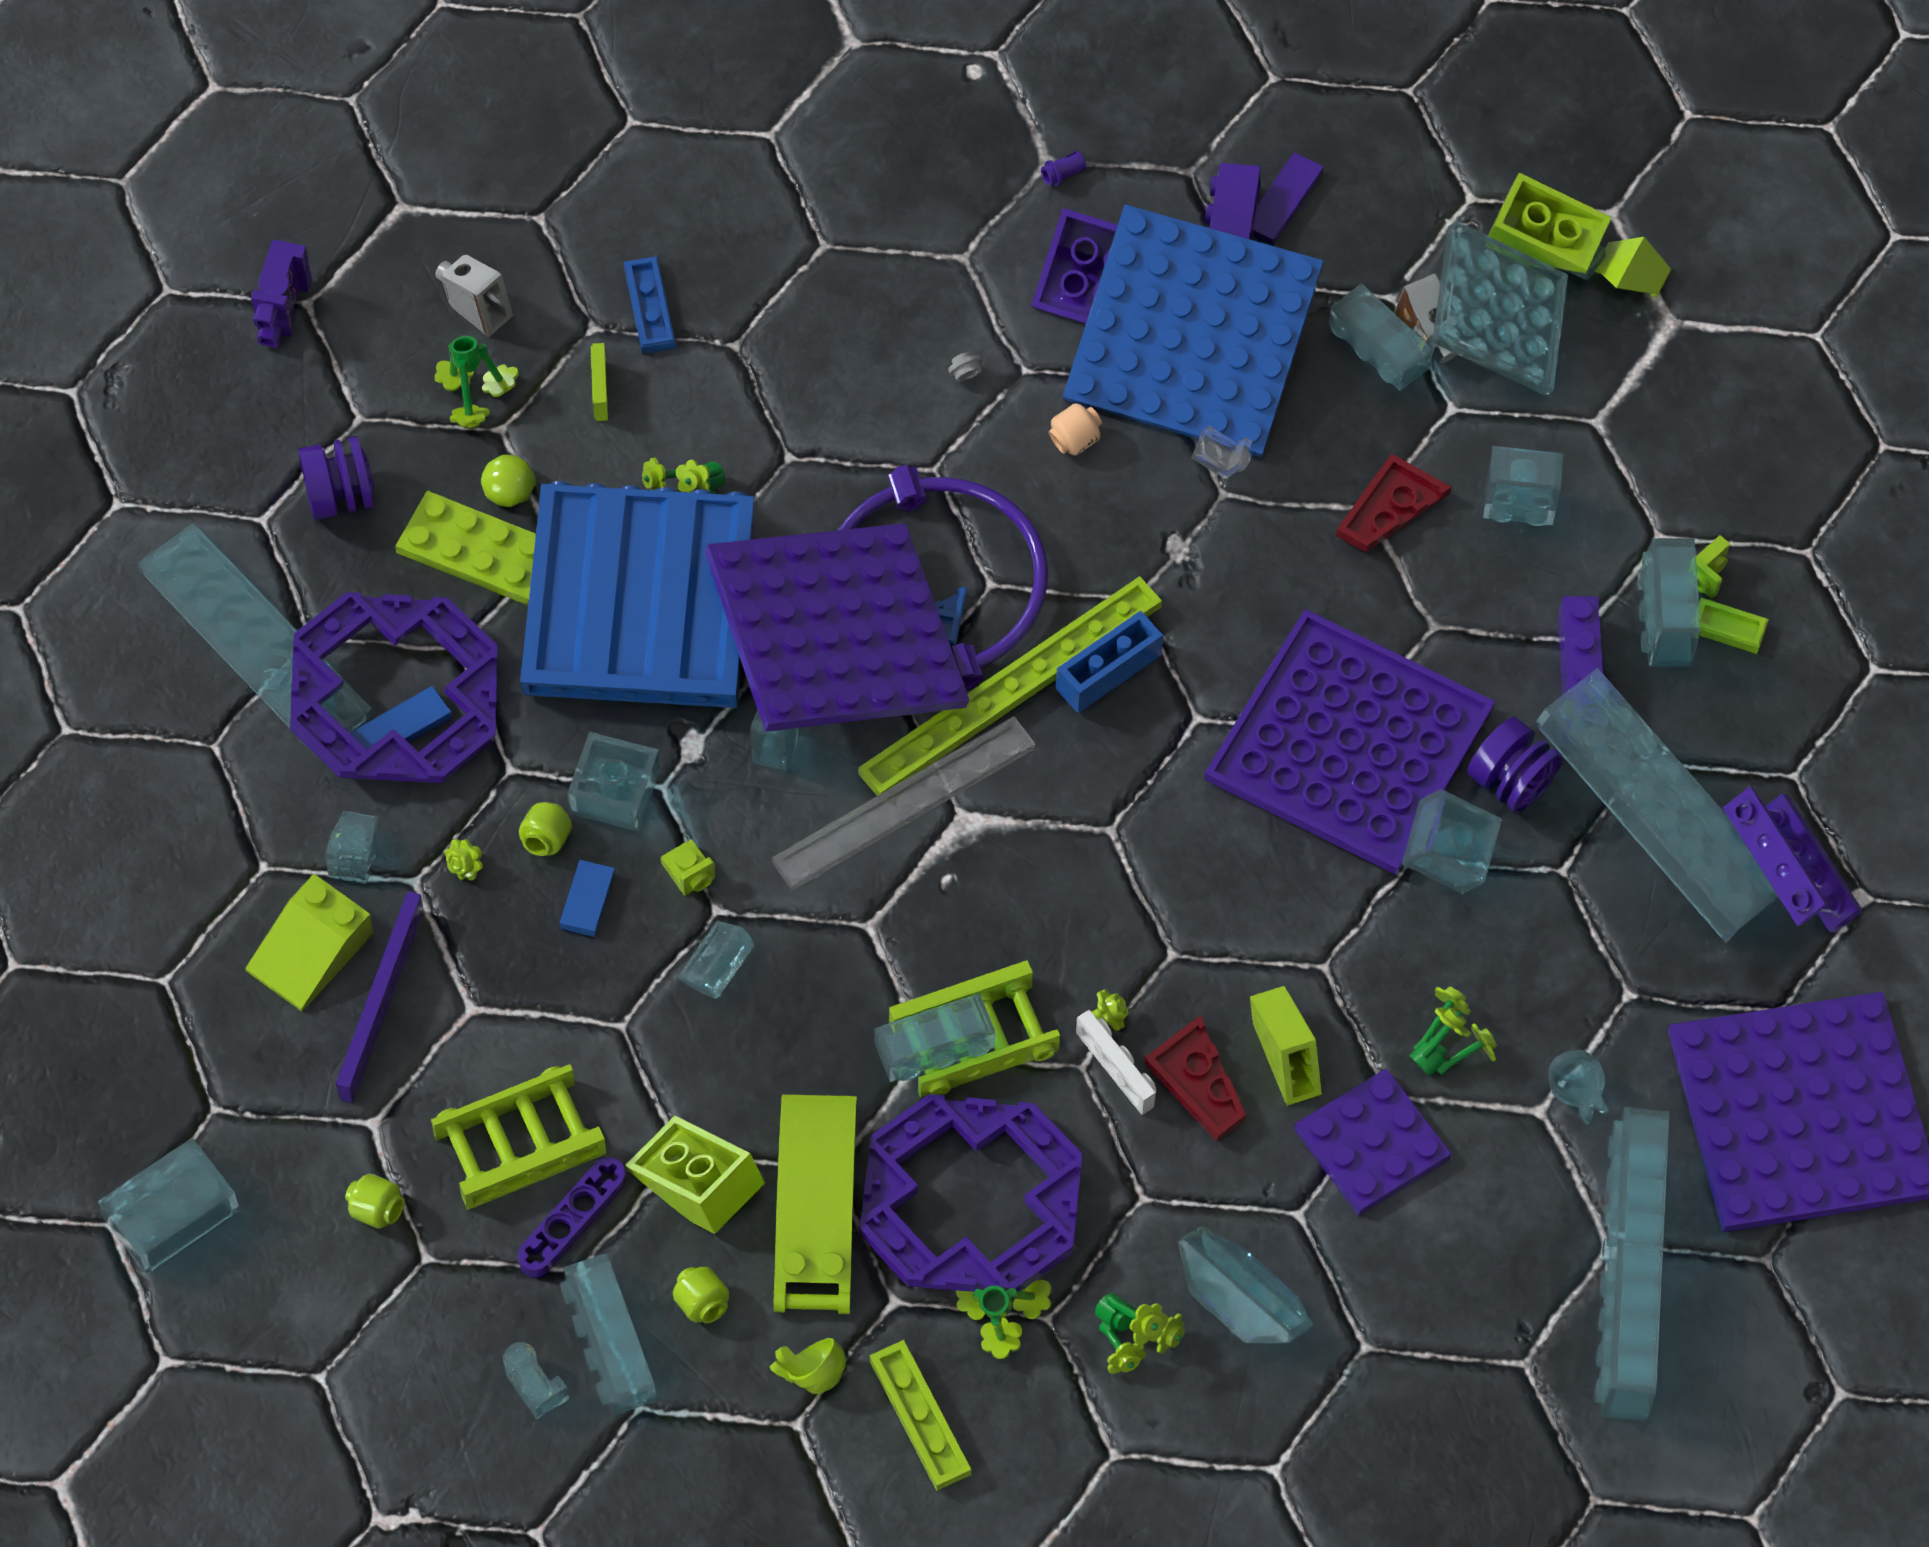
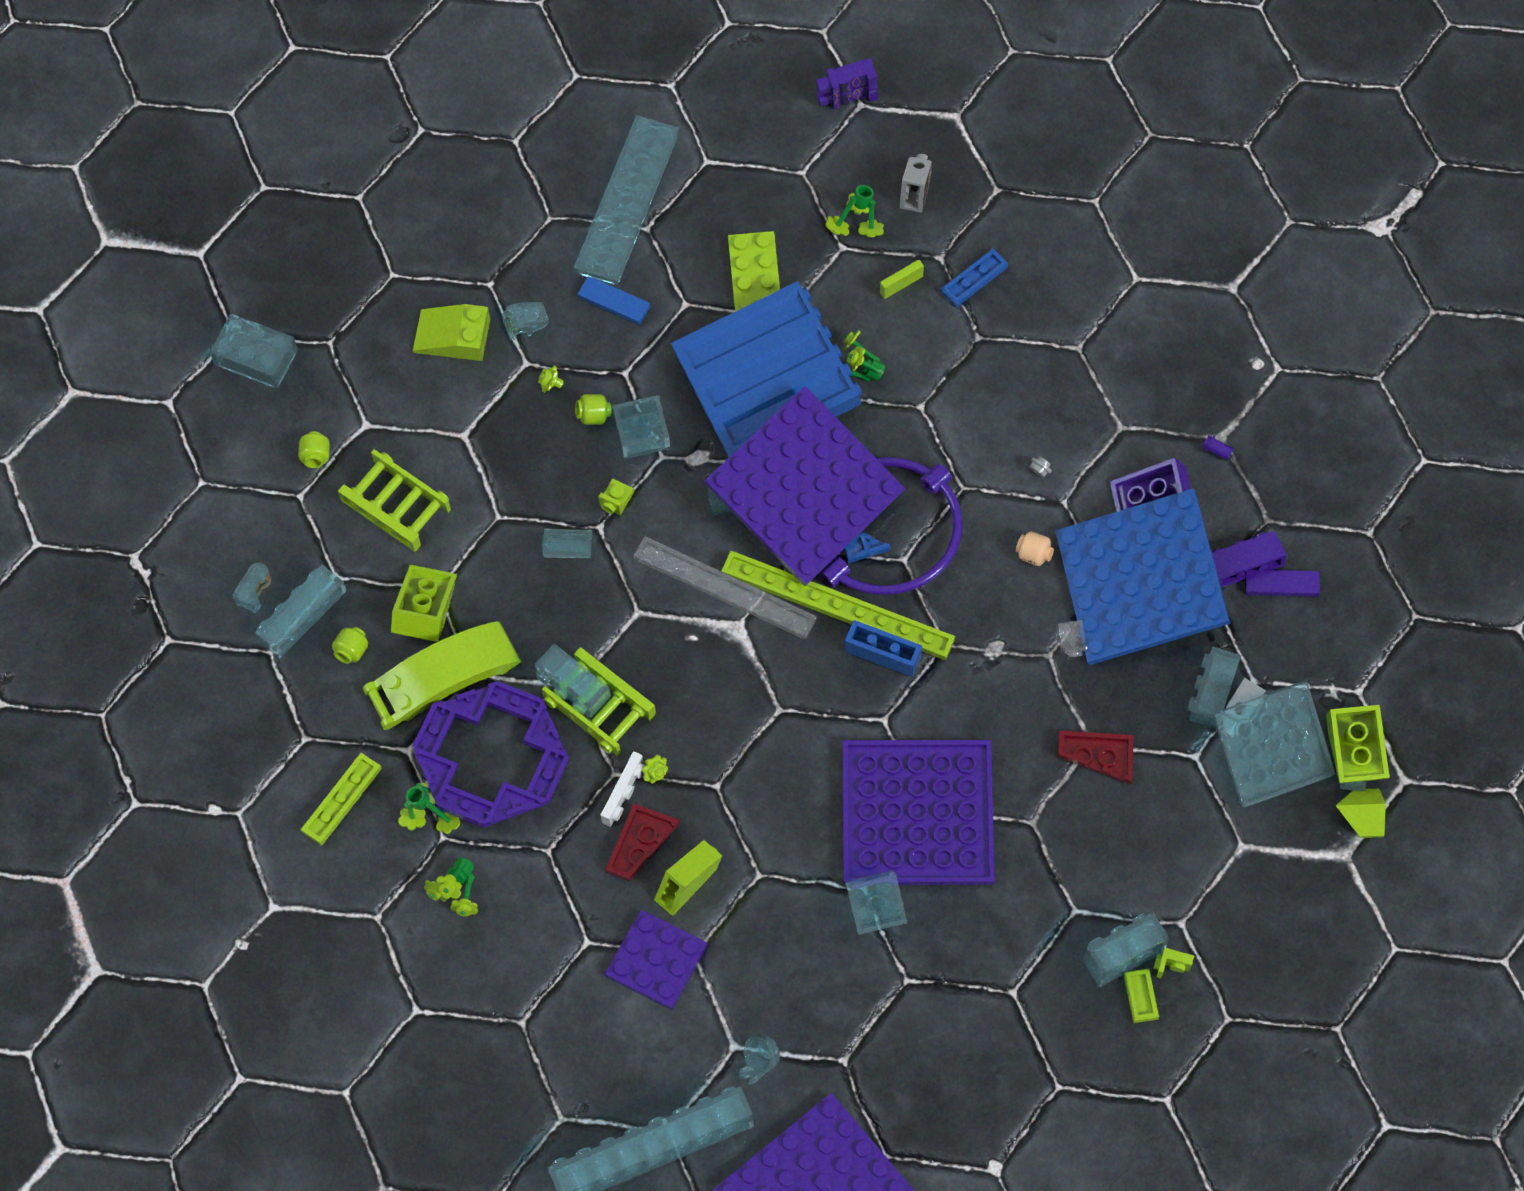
camera: 65 degrees right, 5 degrees up
dark purple plate [290,592,497,783] -> none
dark purple wheel [298,436,374,521] -> none
dark purple tile [336,891,424,1103] -> none
lime hair [481,455,537,507] -> none
dark purple beam [518,1157,626,1277] -> none
blue tile [559,860,615,937] -> none
lime piece [770,1338,846,1395] -> none
clear light blue wedge [1178,1225,1313,1343] -> none
plant [1409,987,1497,1076] -> none
dark purple wheel [1467,716,1564,814] -> none
clear light blue brick [1483,446,1563,526] -> none
clear light blue brick [1535,668,1780,943] -> none
dark purple brick [1558,596,1606,743] -> none
dark purple fence [1723,786,1863,933] -> none

